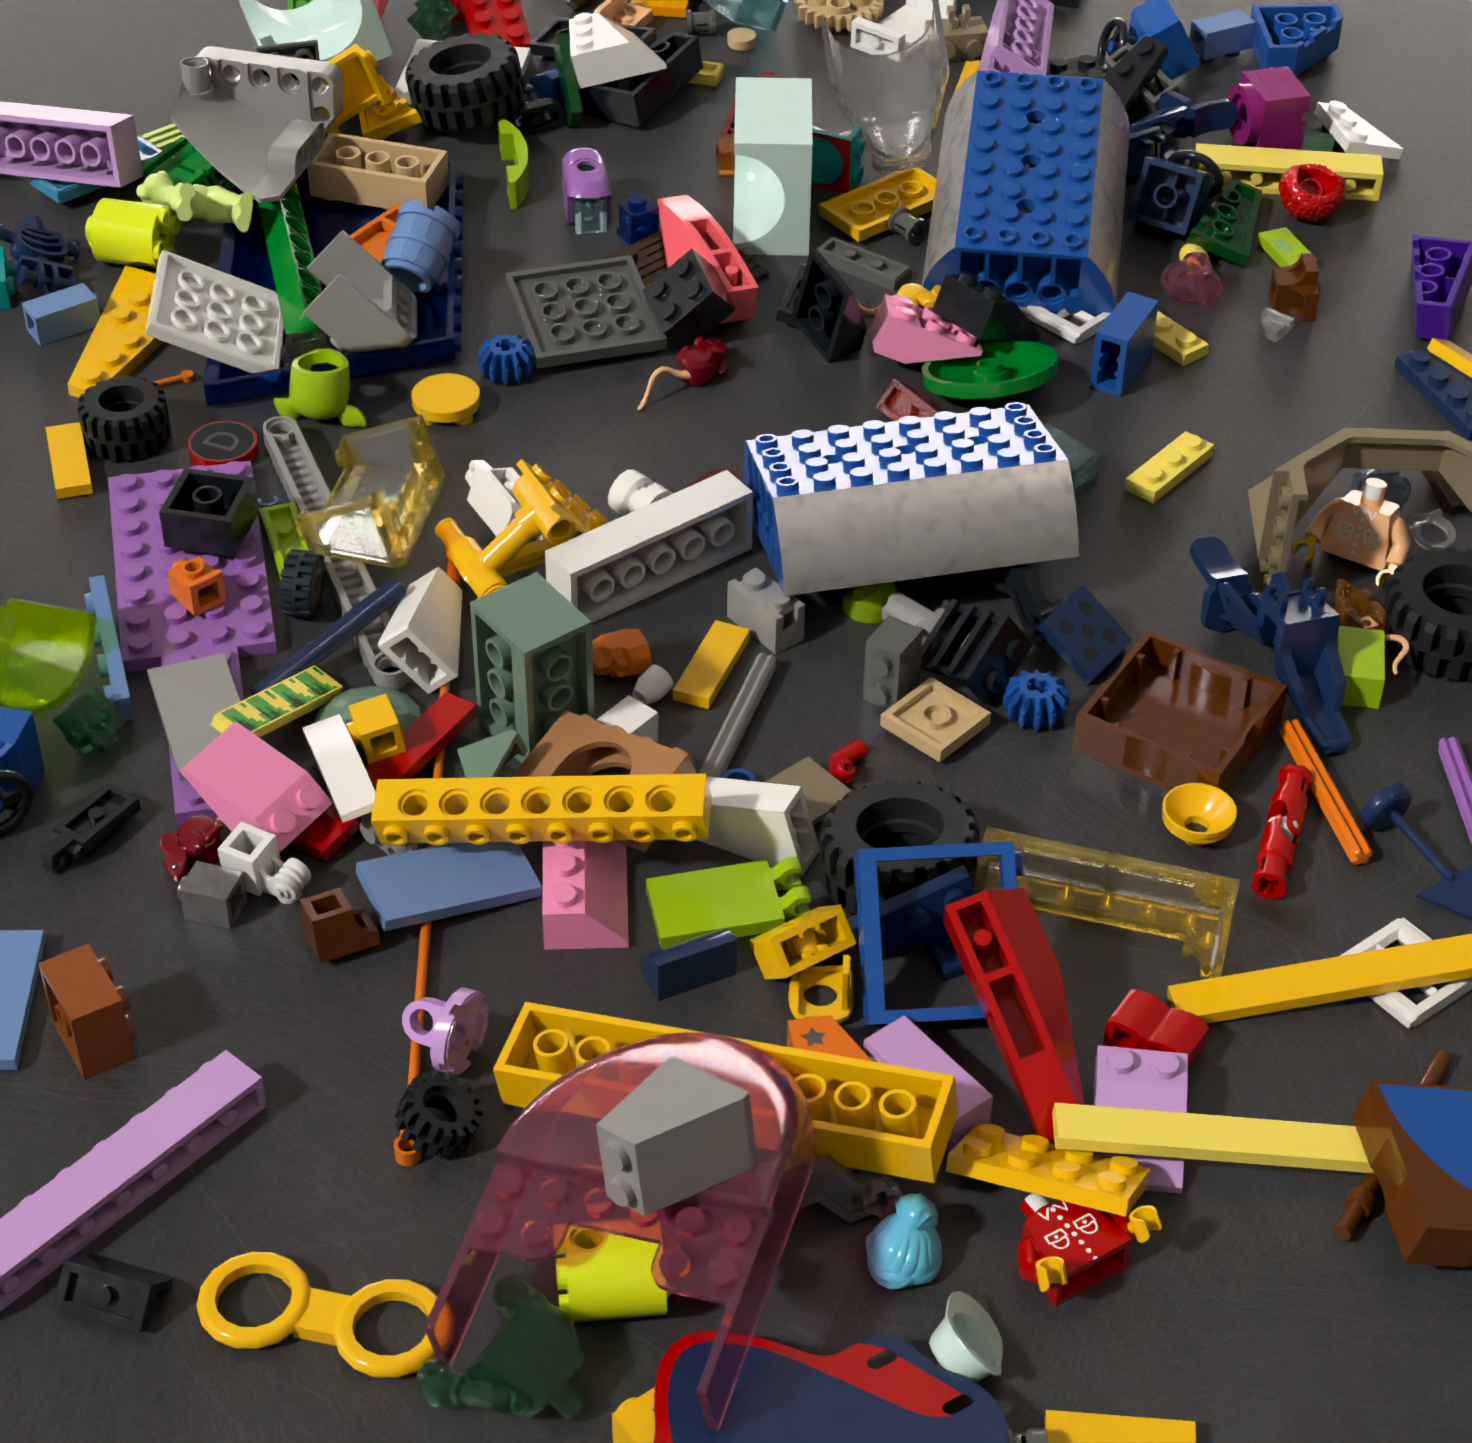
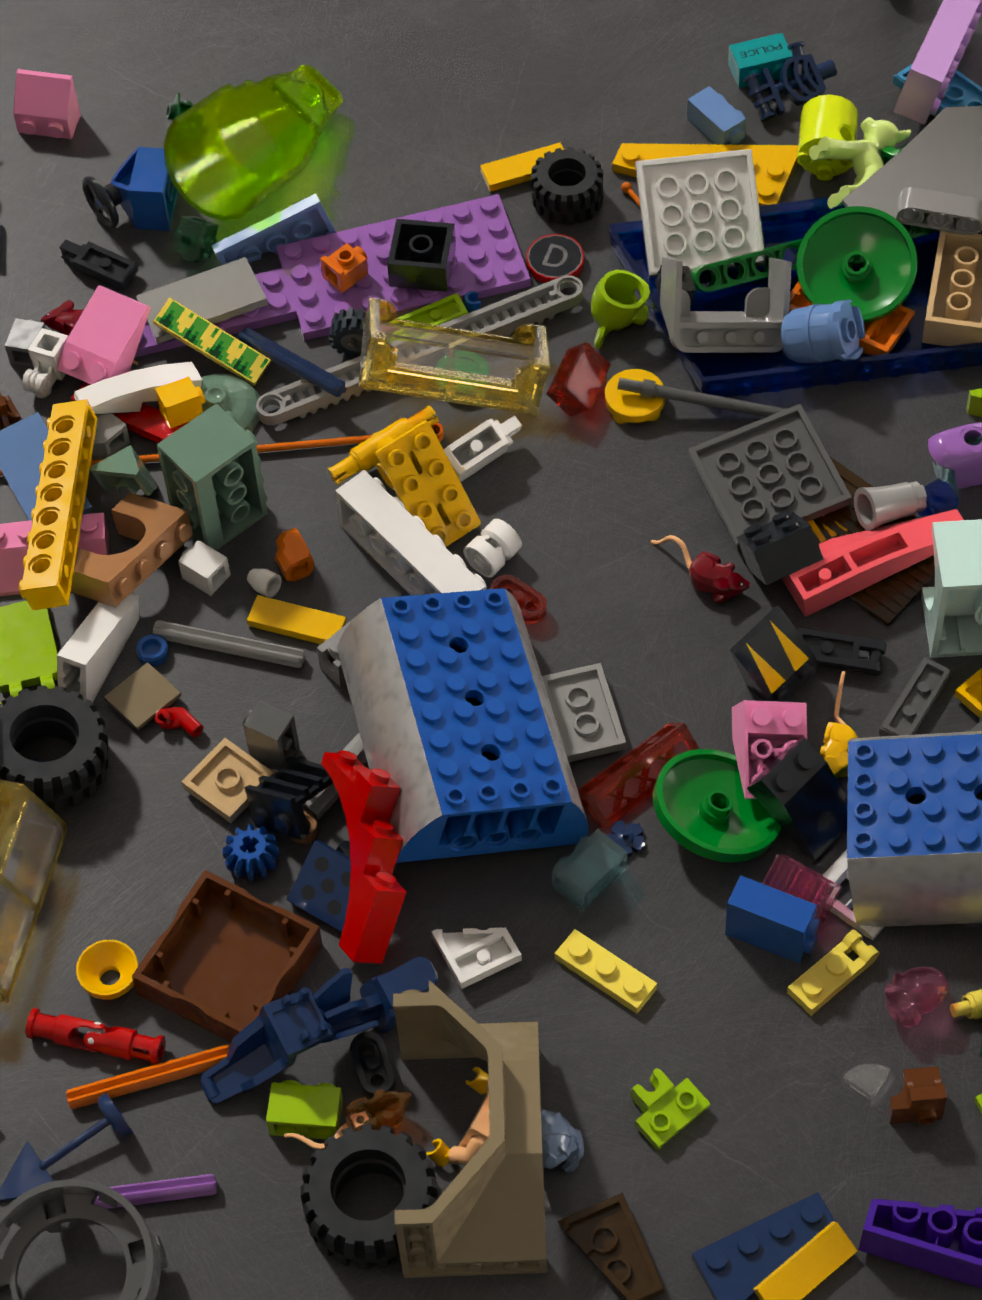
camera: 90 degrees right, 15 degrees up
white slope [378,567,463,694] -> none
blue gear [477,333,535,385] -> none
none -> red arch [321,750,407,964]
none -> white wing [431,927,522,989]
none -> clear red brick [546,342,611,417]
none -> dark grey bar [617,377,785,417]
none -> lime plate [630,1068,710,1150]
none -> clear pink brick [762,854,842,923]
none -> green dish [797,206,917,323]
none -> light grey plant [854,481,927,530]

